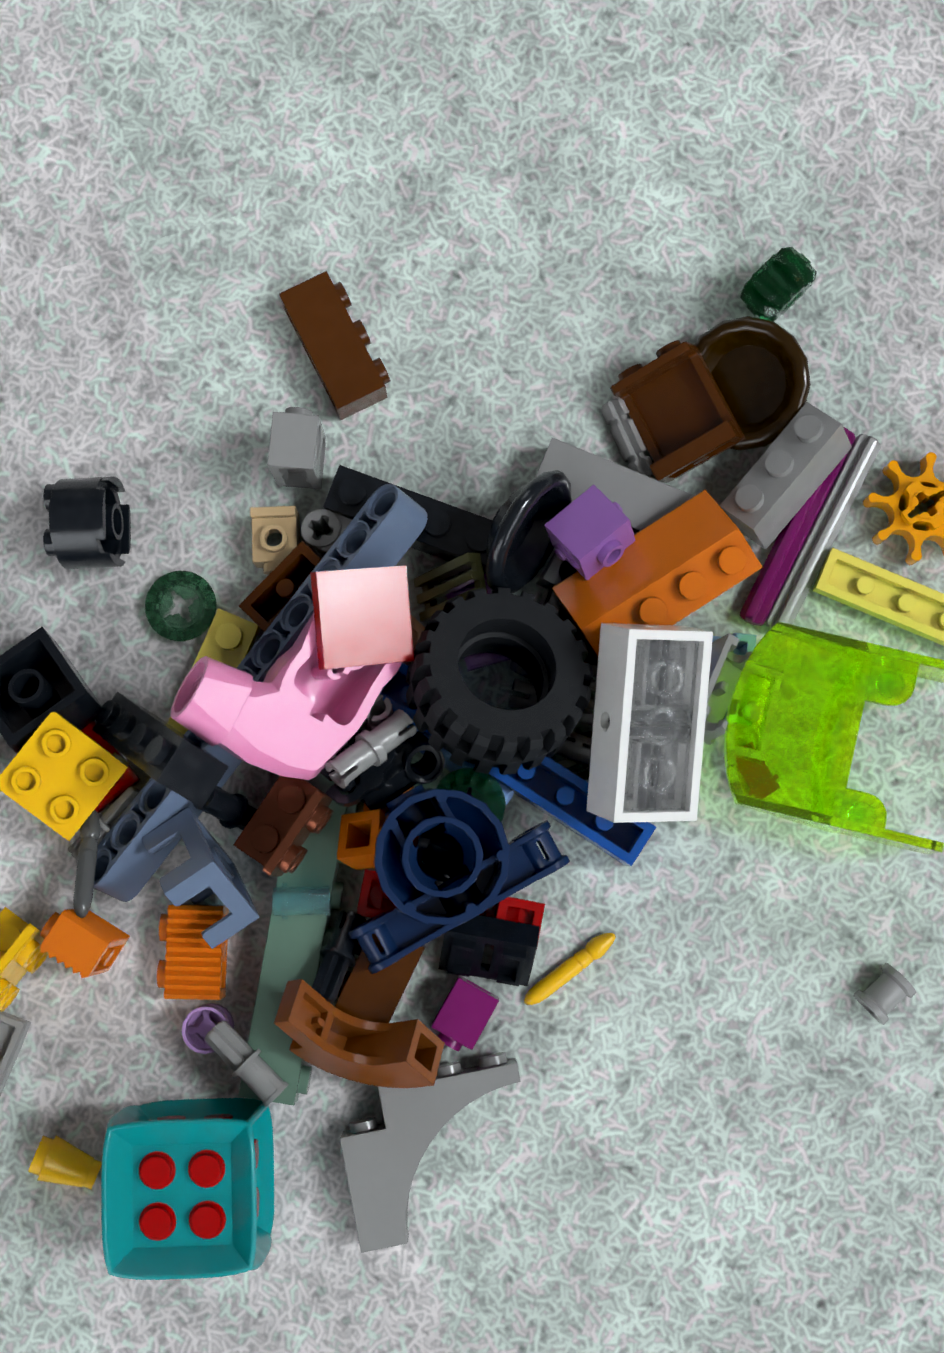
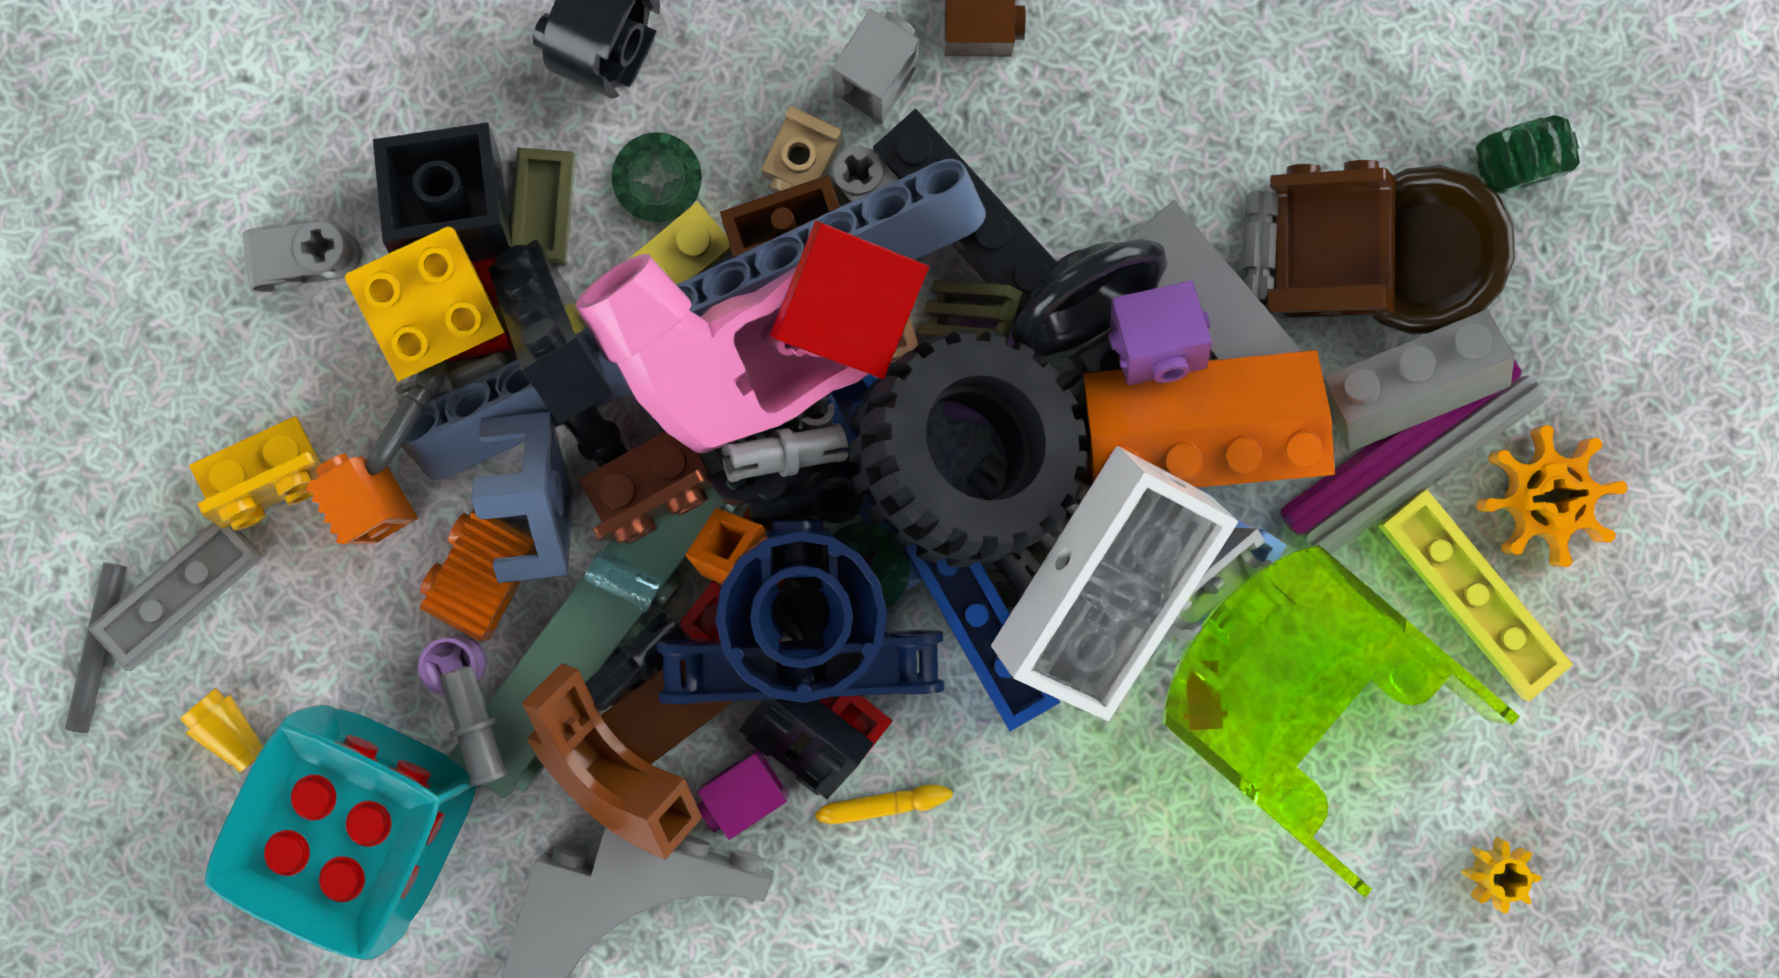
camera: 25 degrees right, 5 degrees up
none -> olive tile [510,147,576,265]

